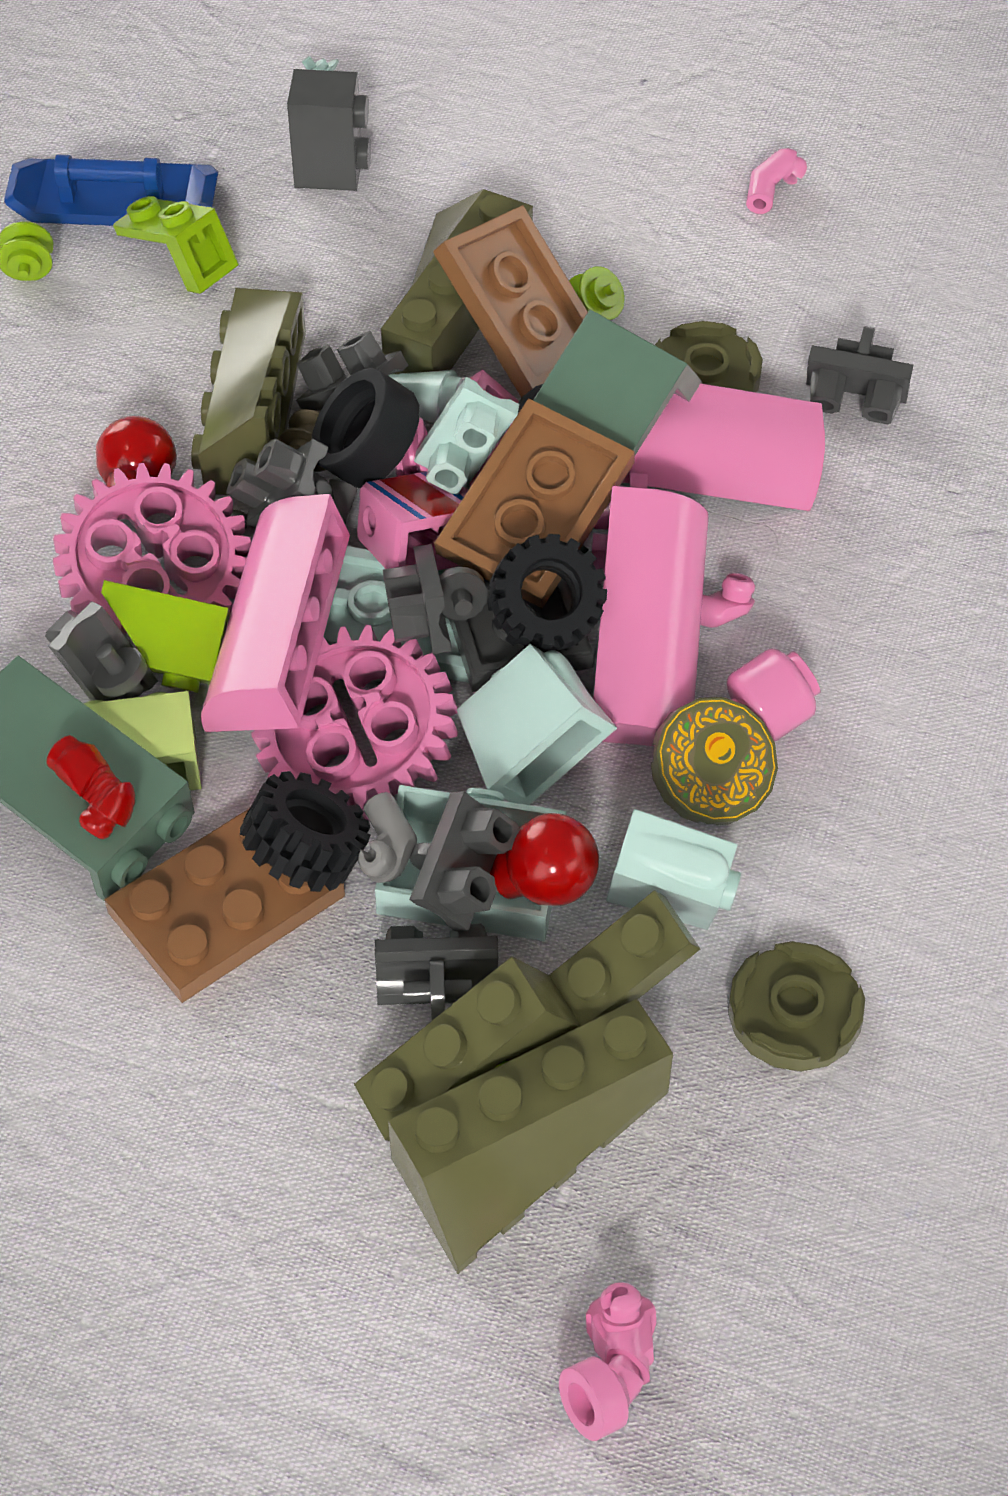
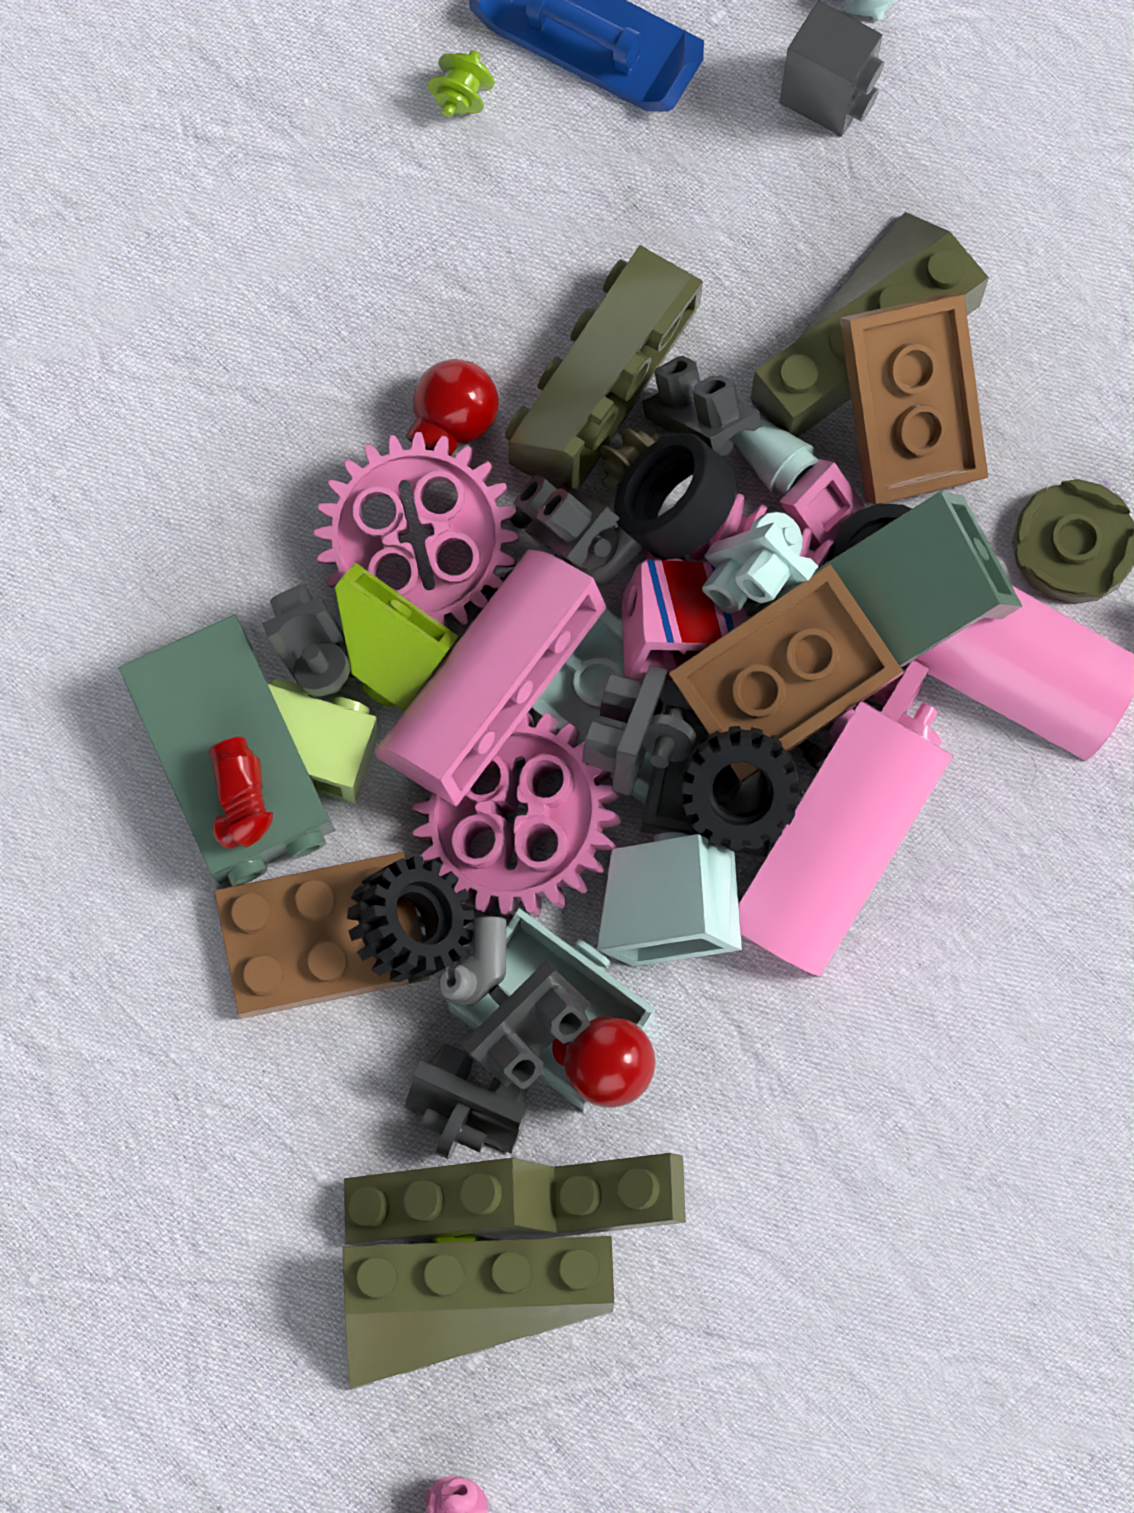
camera: 25 degrees right, 20 degrees up
lime bracket [113,196,239,294] -> none
lime wheel [569,266,625,320] -> none
light aqua torso [606,809,741,930] -> none
tile [651,697,778,825] -> none
bright pink arm [700,573,755,628] -> none
bright pink head [727,649,821,741] -> none
olive tile [728,941,865,1072] -> none

